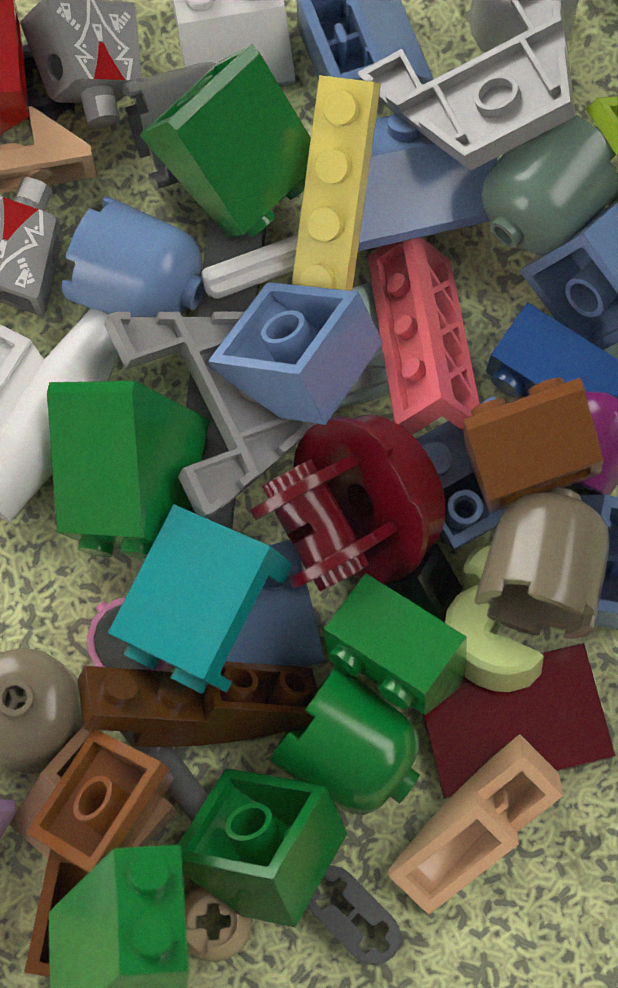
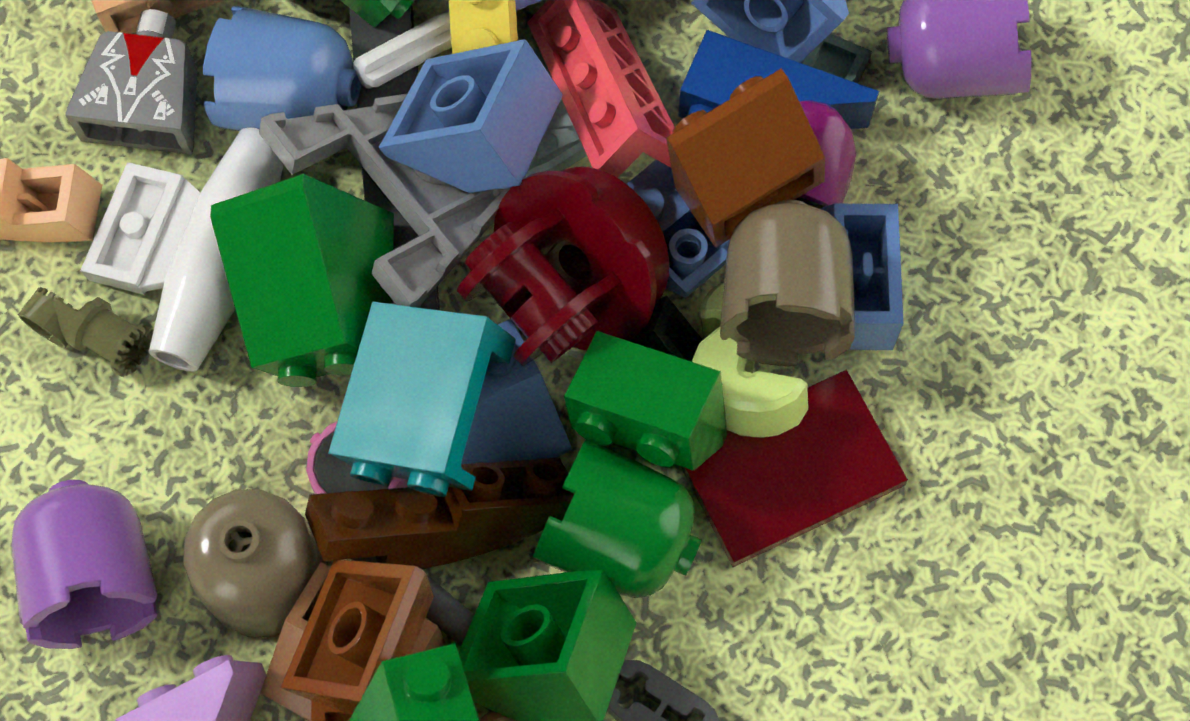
camera: 10 degrees left, 5 degrees down
light nougat slope [388,734,563,915] -> none

